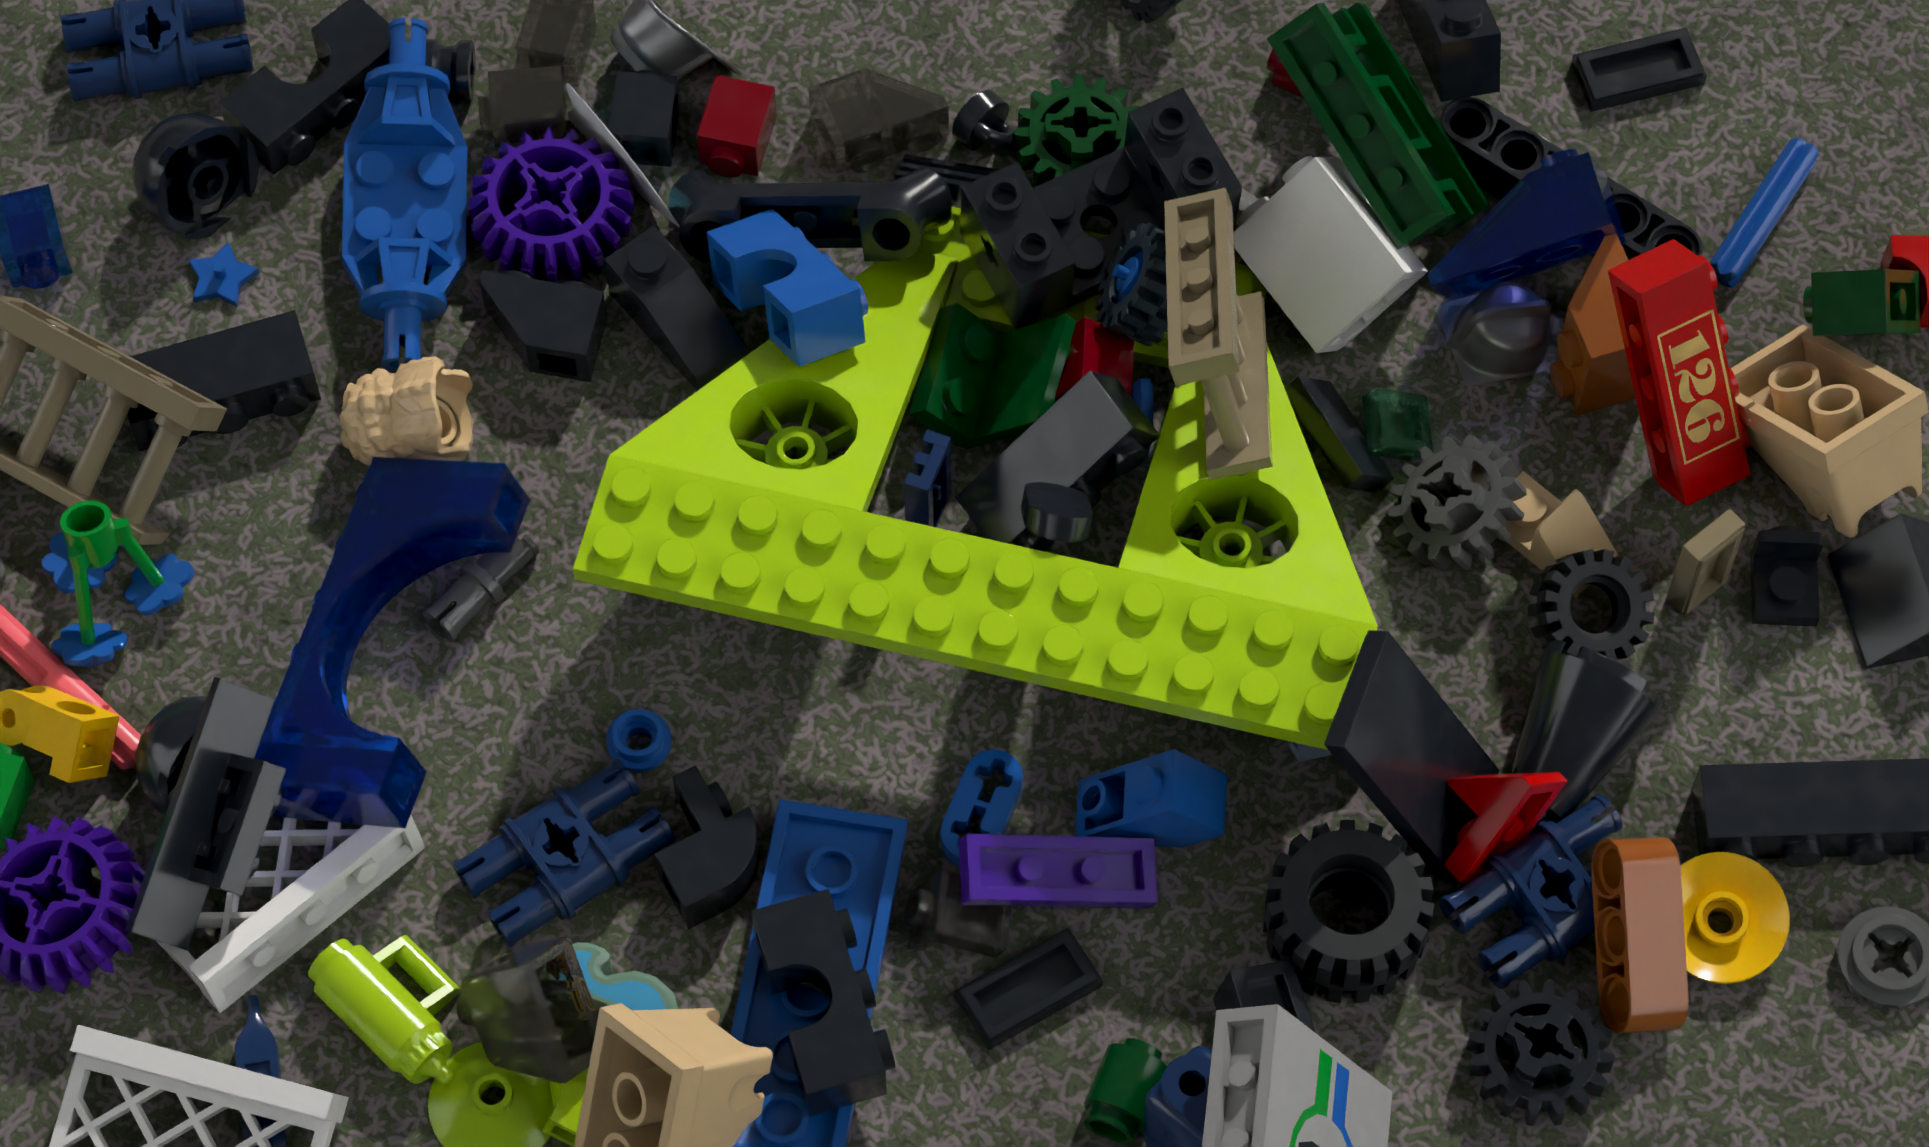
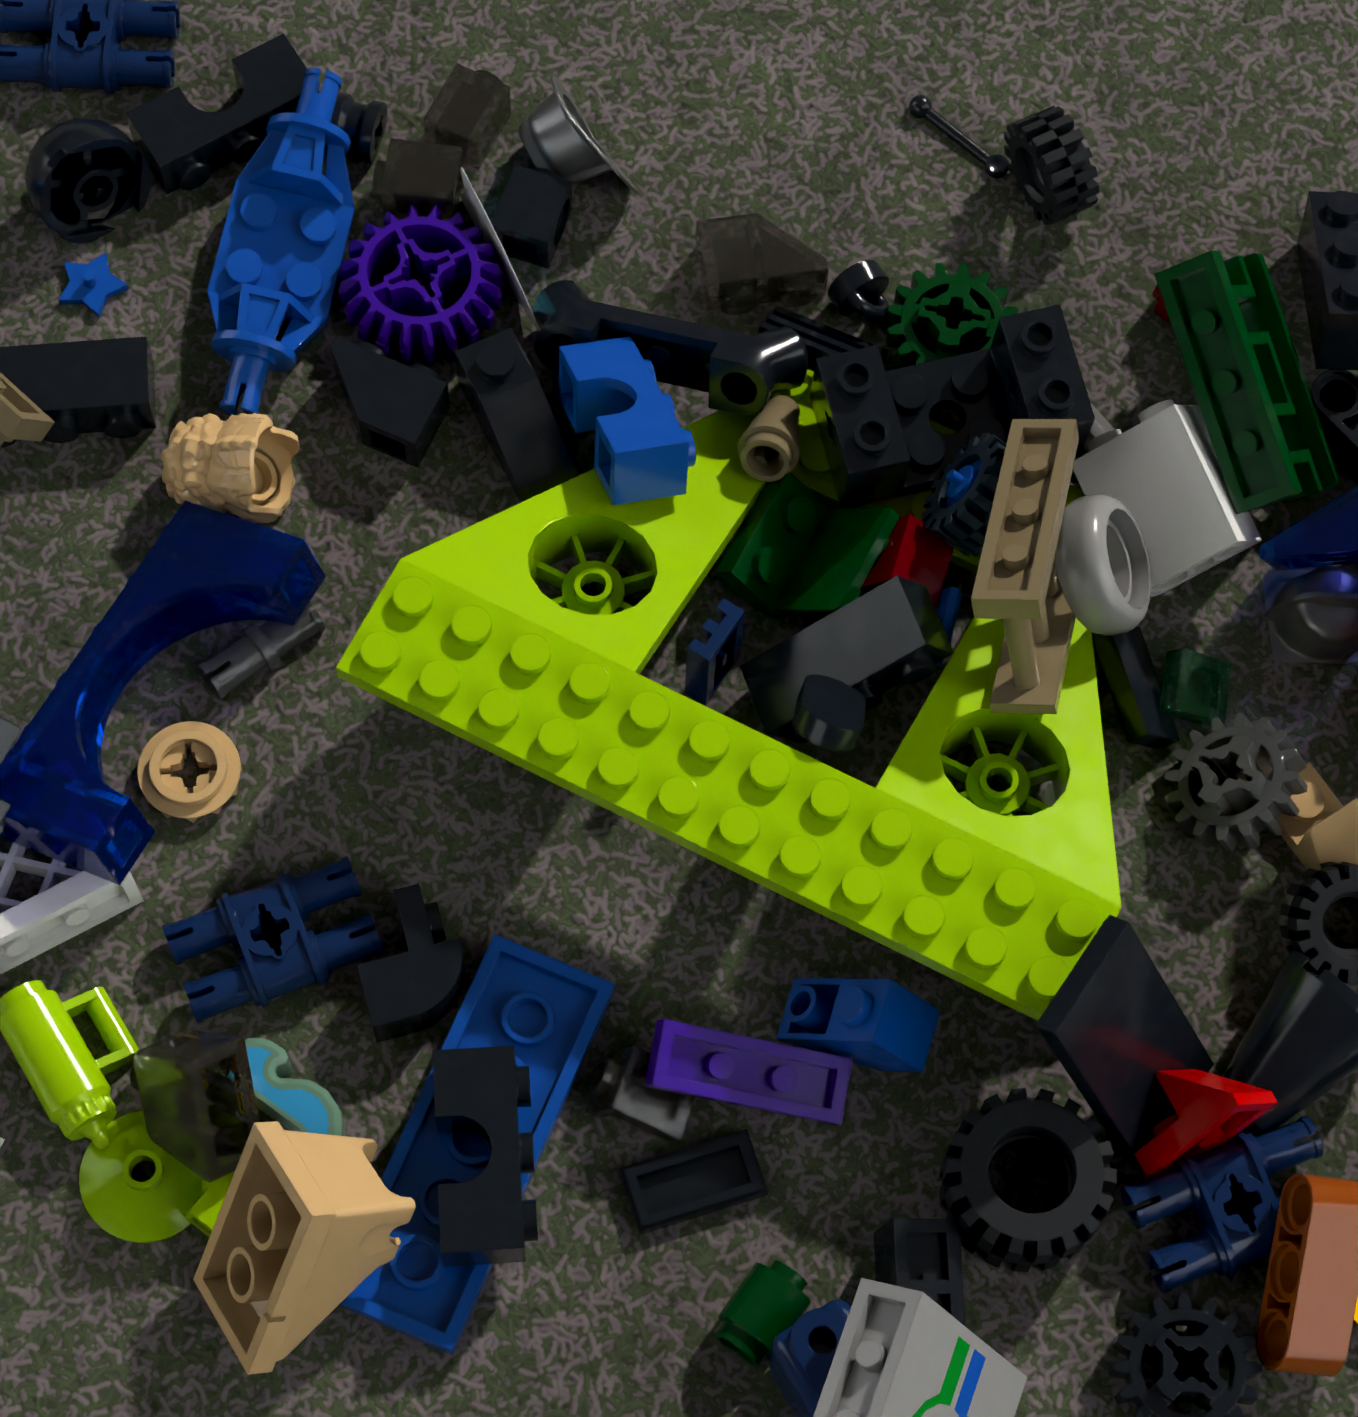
camera: 10 degrees right, 5 degrees up
blue plate [606,709,672,773] -> none
dark red brick [697,75,777,178] -> none
blue beam [940,749,1023,868] -> none
none -> tan gear [137,721,242,823]
none -> dark tan cone [737,395,800,482]
none -> light grey wheel [1055,494,1151,635]

